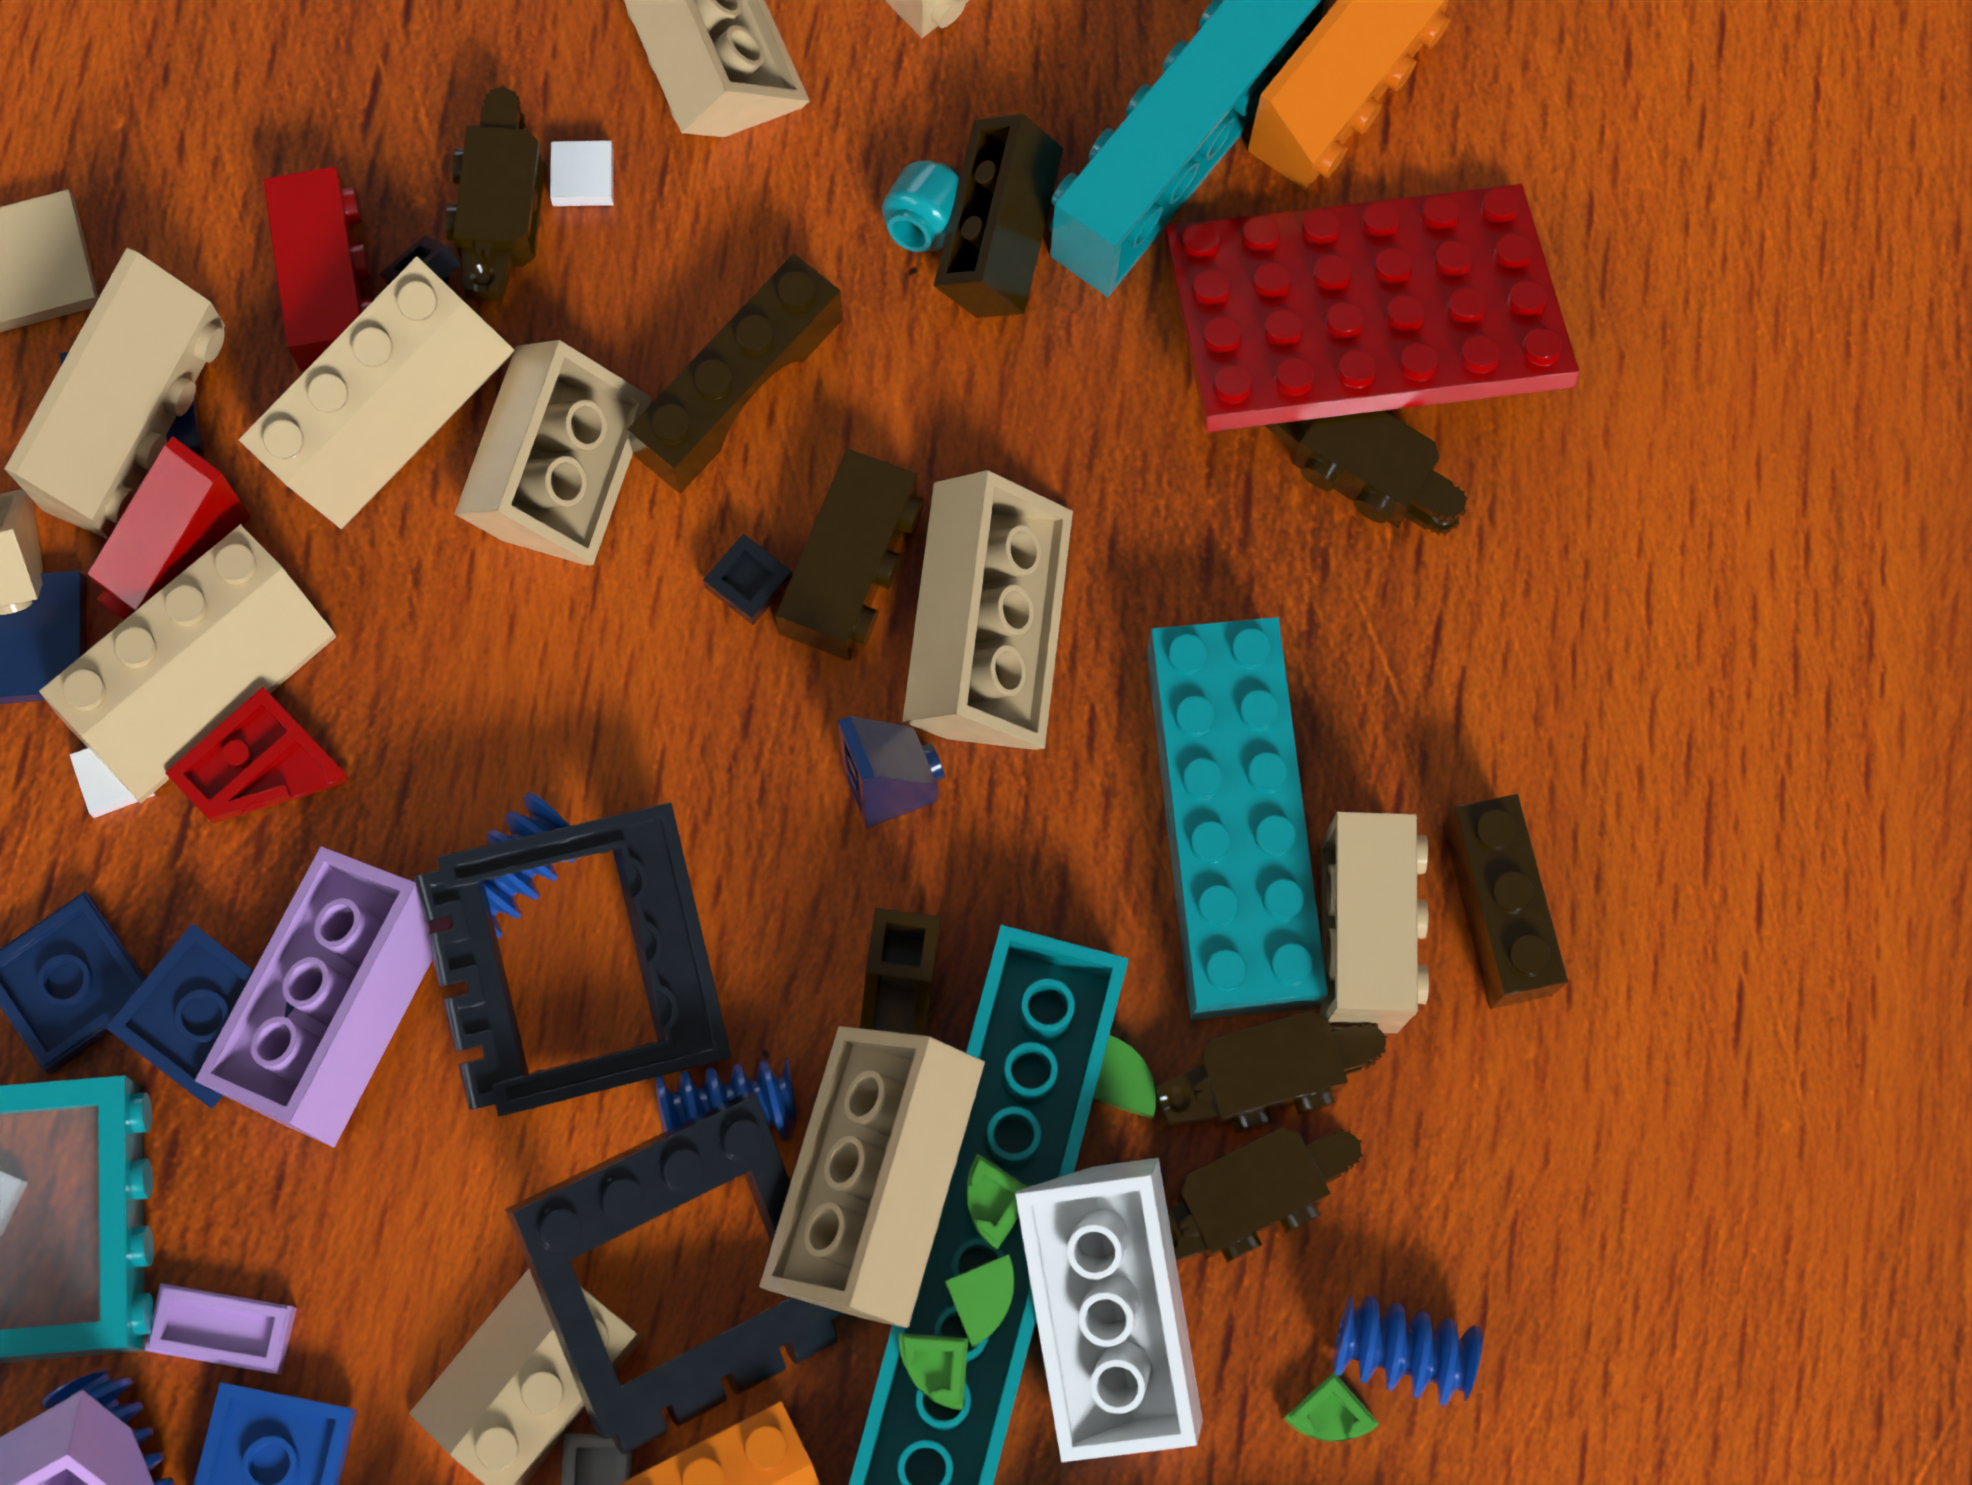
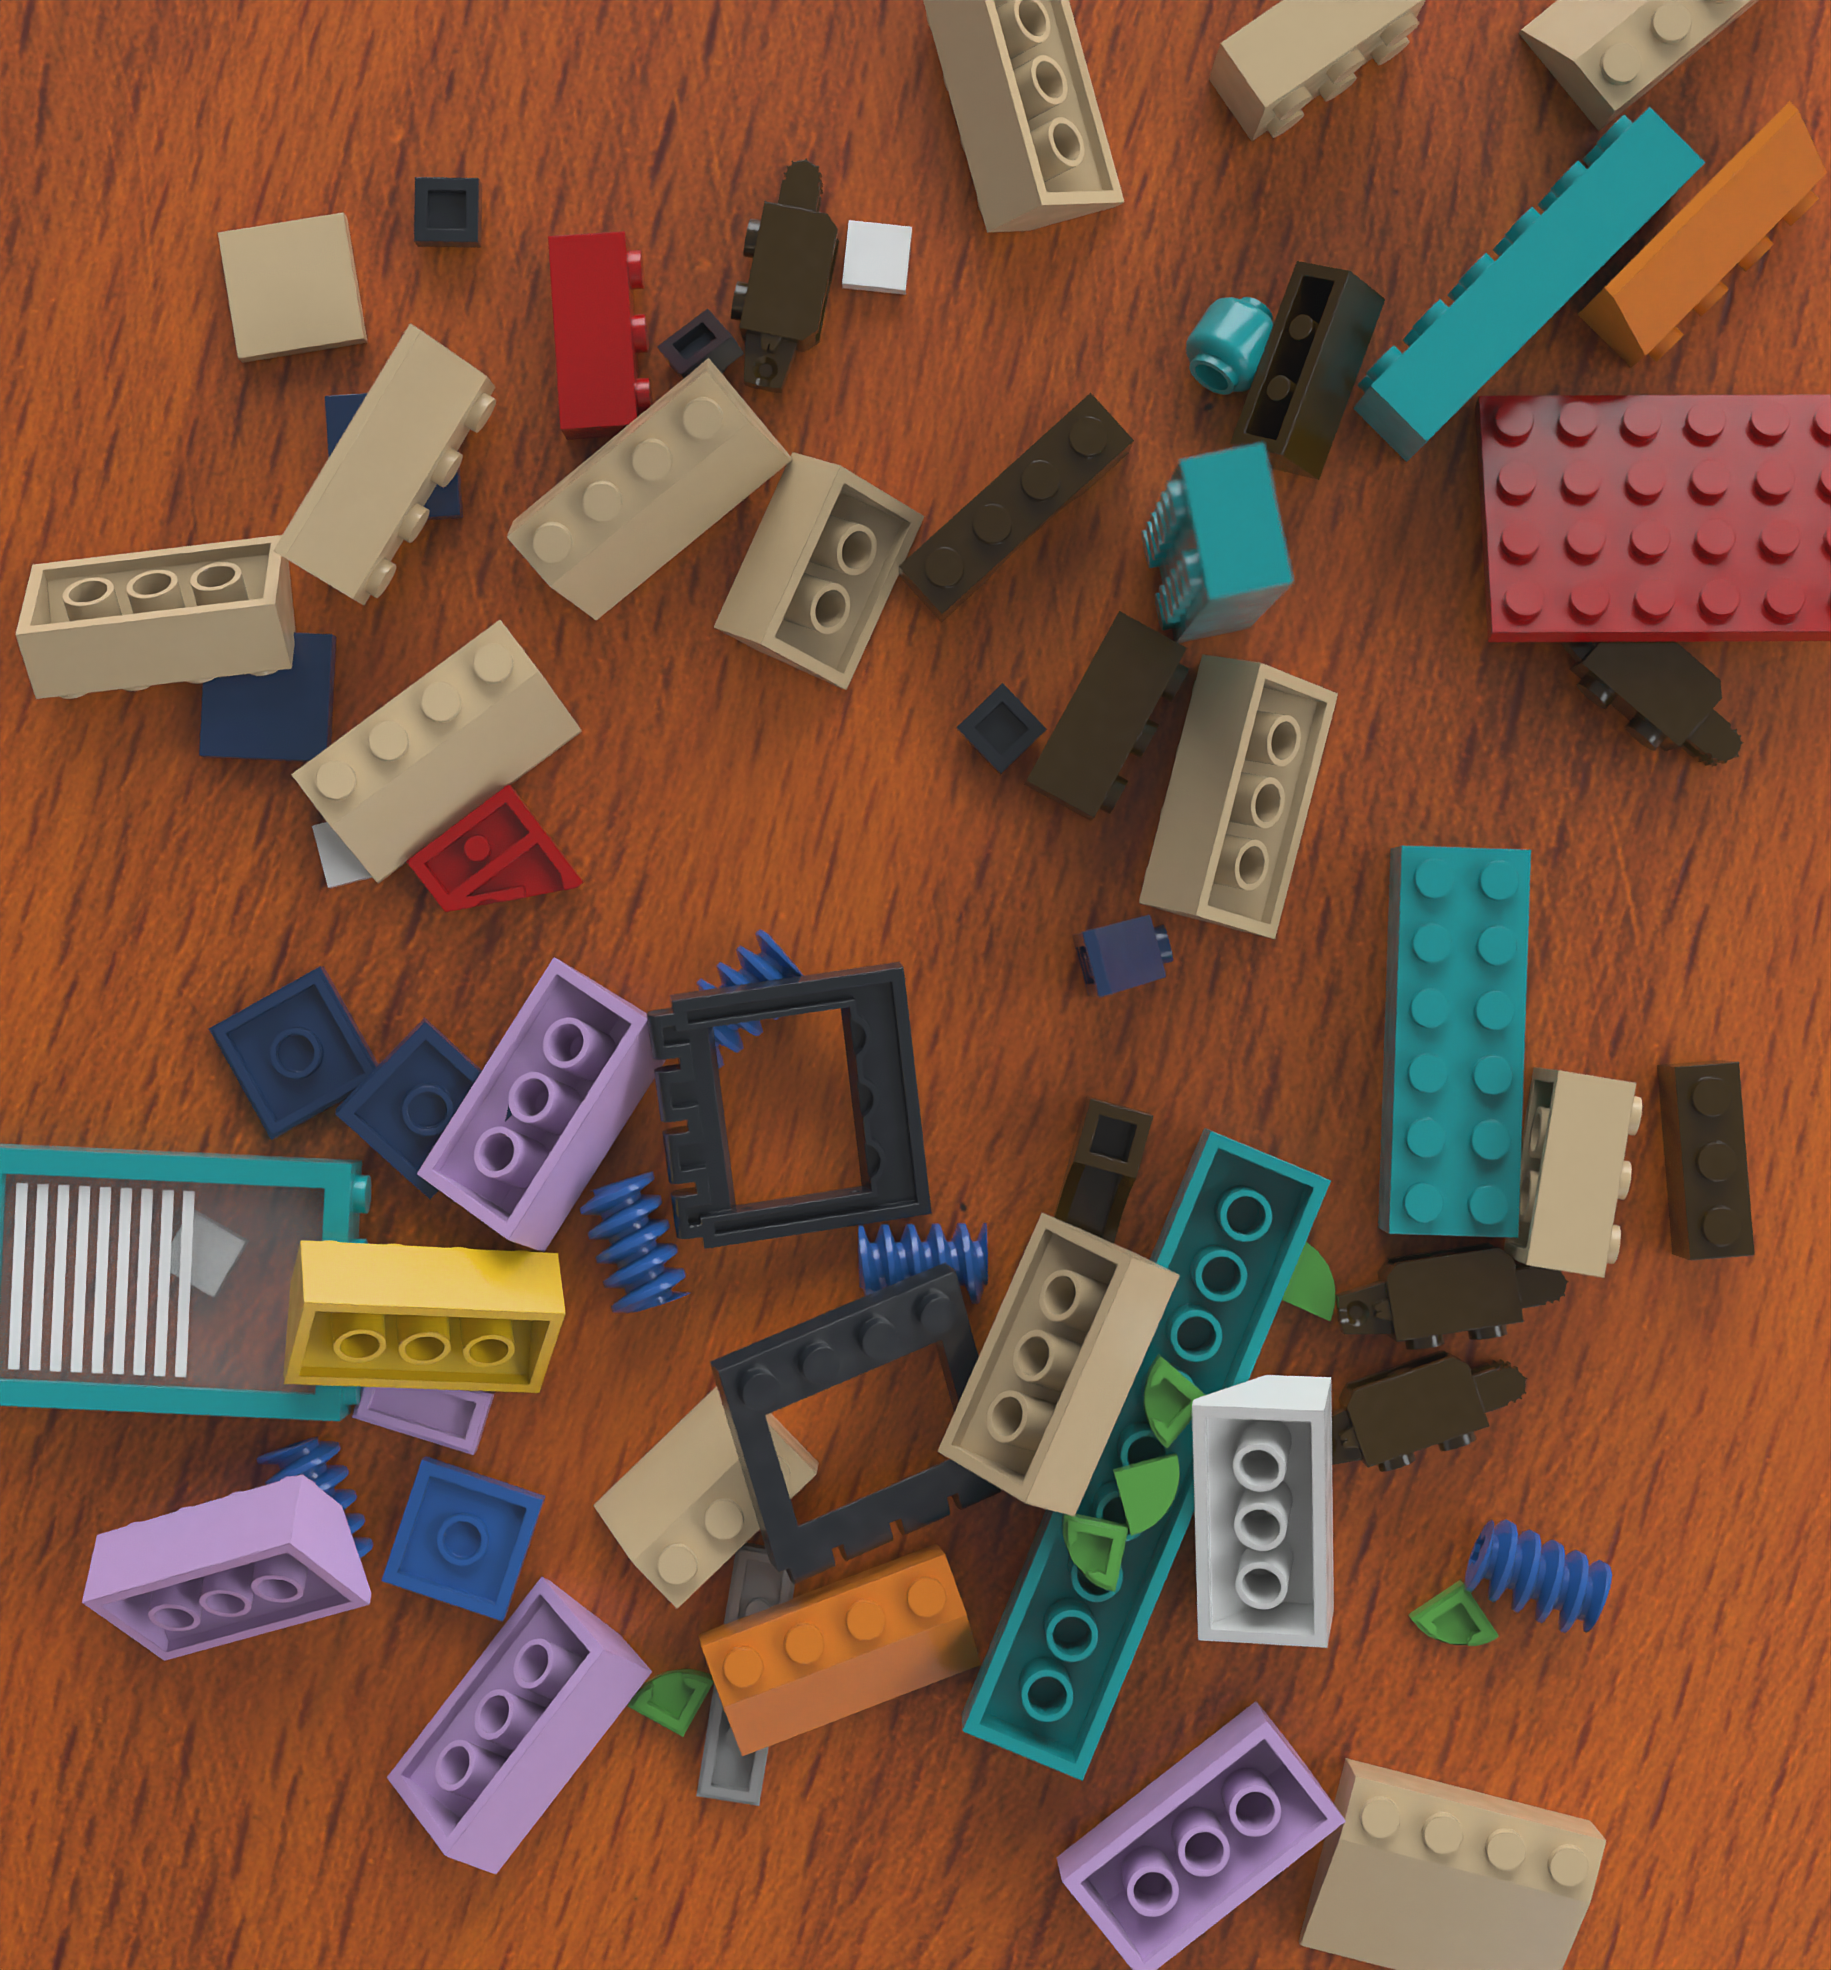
camera: 15 degrees right, 15 degrees up
slope [88,436,251,622] -> none
none -> yellow slope [283,1240,566,1393]
none -> black plate [414,177,482,248]
none -> blue piece [580,1171,691,1313]
none -> teal brick [1141,443,1293,643]

